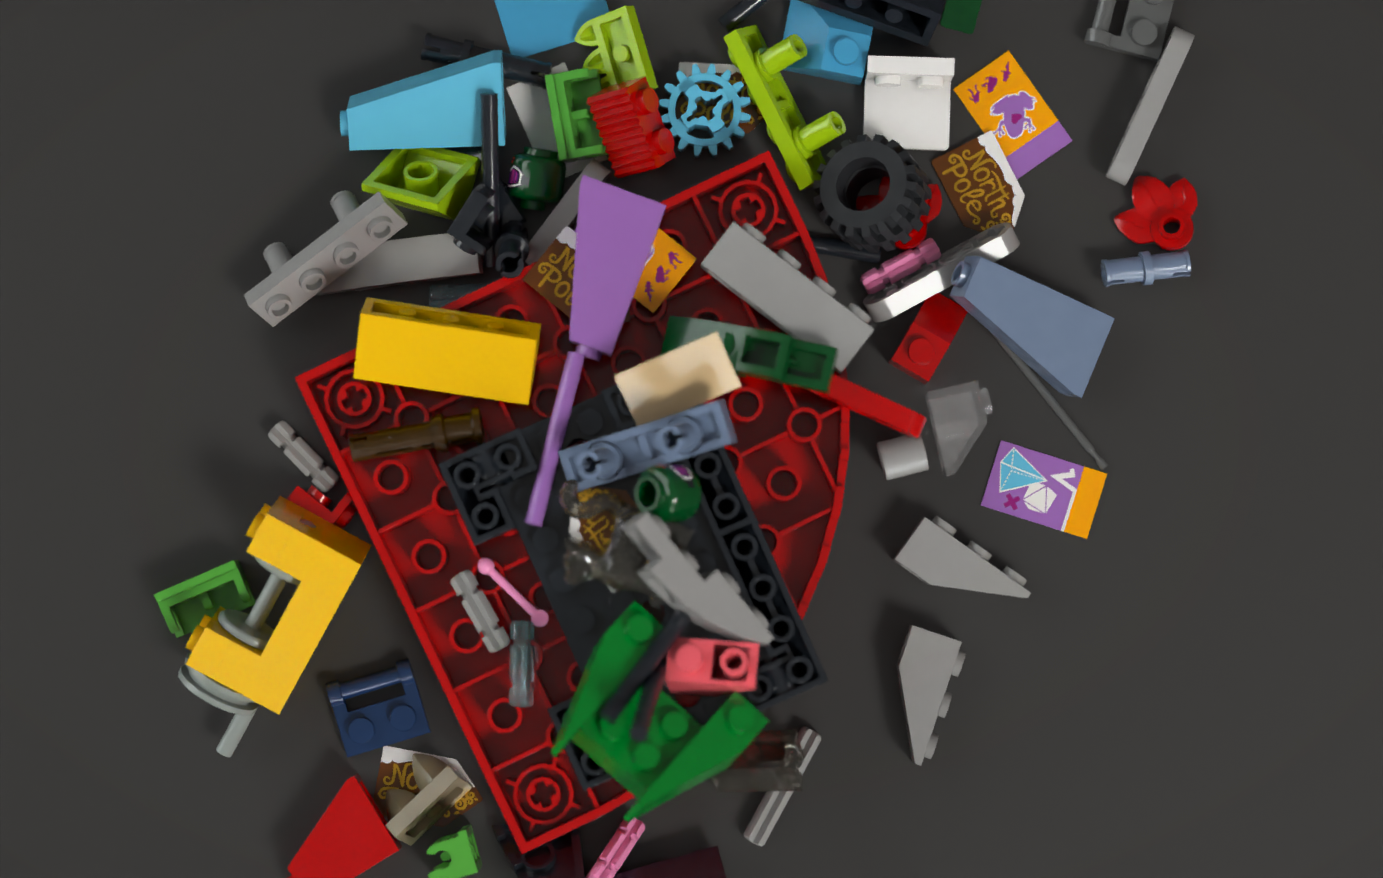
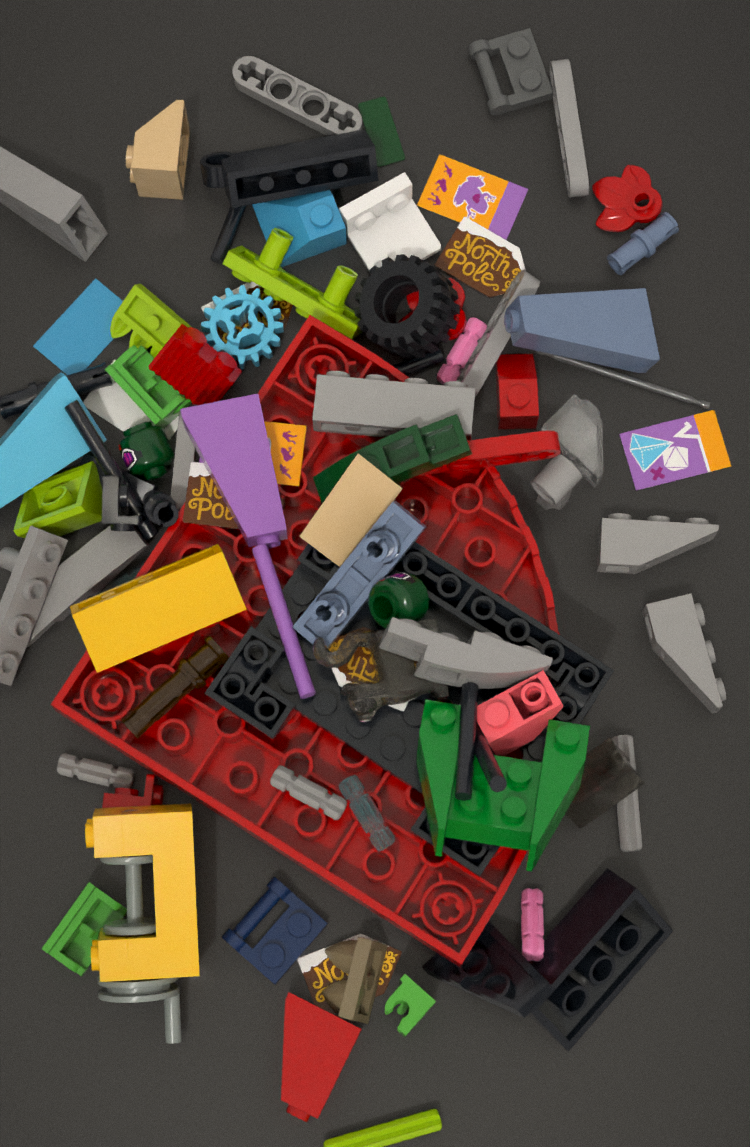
camera: 25 degrees left, 10 degrees down
bright pink hinge [477,557,549,627] -> none

